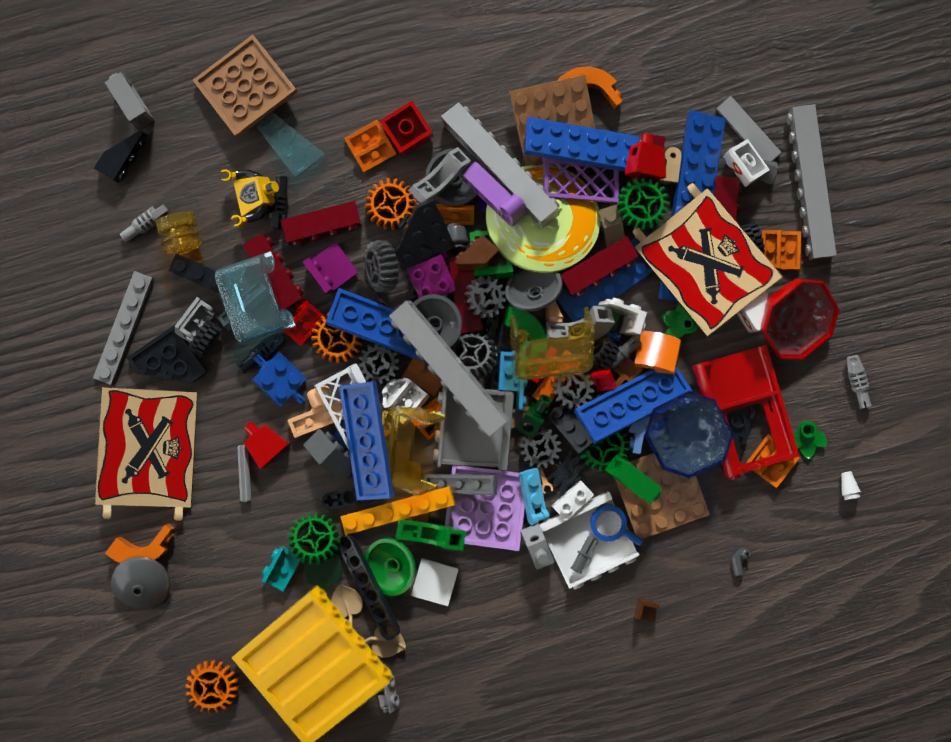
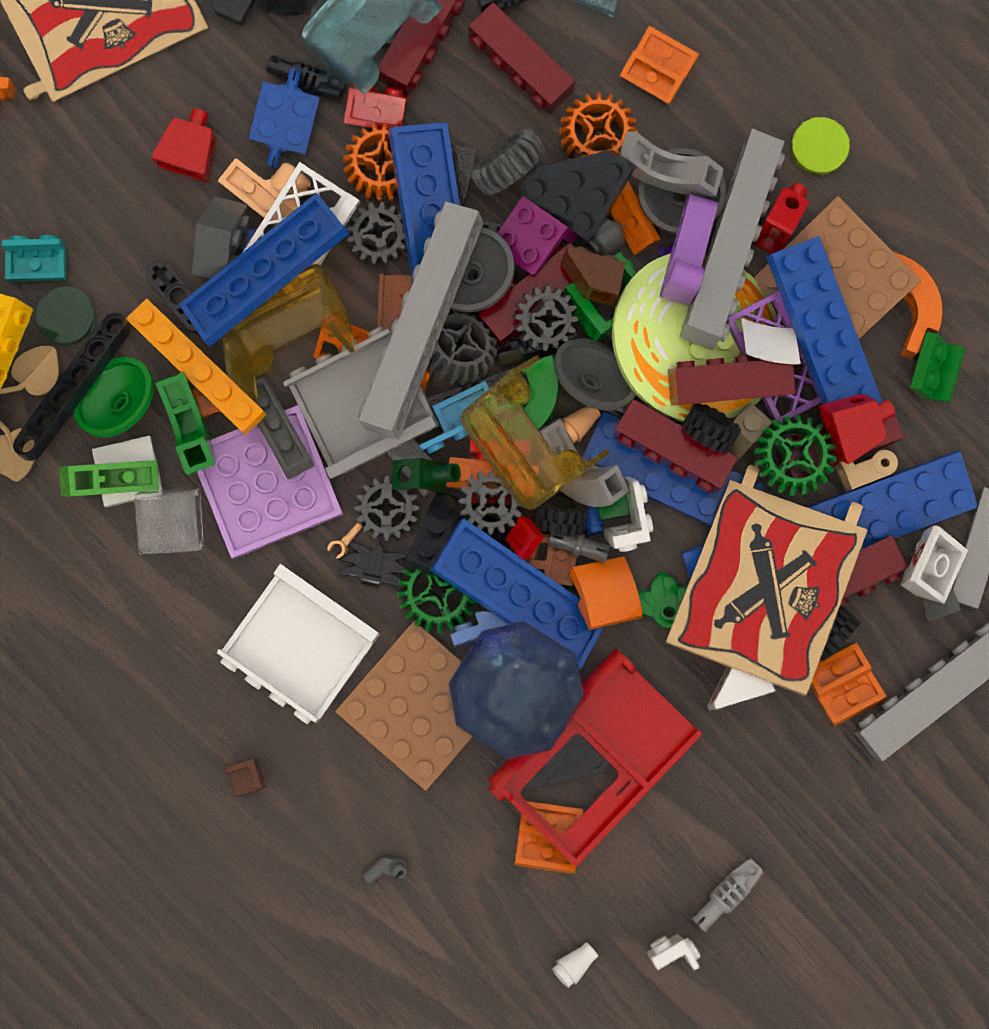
camera: 60 degrees right, 5 degrees down
light grey axle [237,445,251,502] -> none
green gear [287,513,340,565] -> none
magenta bracket [303,242,358,295] -> none
red brick [380,100,433,157] -> none
white slope [382,378,430,426] -> none
medium azure plate [518,468,549,525] -> none
light grey torso [521,523,554,569] -> none
white bracket [552,480,594,521] -> none
dark grey axle [570,536,598,574] -> none
piece [590,505,643,546] -> none
green window [605,455,662,504] -> none
clear light blue rock [761,279,840,360] -> none
green plate [793,421,827,459] -> none
none -> bright green slope [59,460,159,497]
none -> clear brick [134,488,204,555]
none -> white bracket [646,934,700,970]
none -> dark red brick [668,356,796,406]
none -> black tyre [682,403,741,453]
none -> white sticker [742,318,800,364]
none -> red torso [752,183,809,254]
none -> lime tile [791,117,850,175]
none -> green bracket [910,332,965,403]

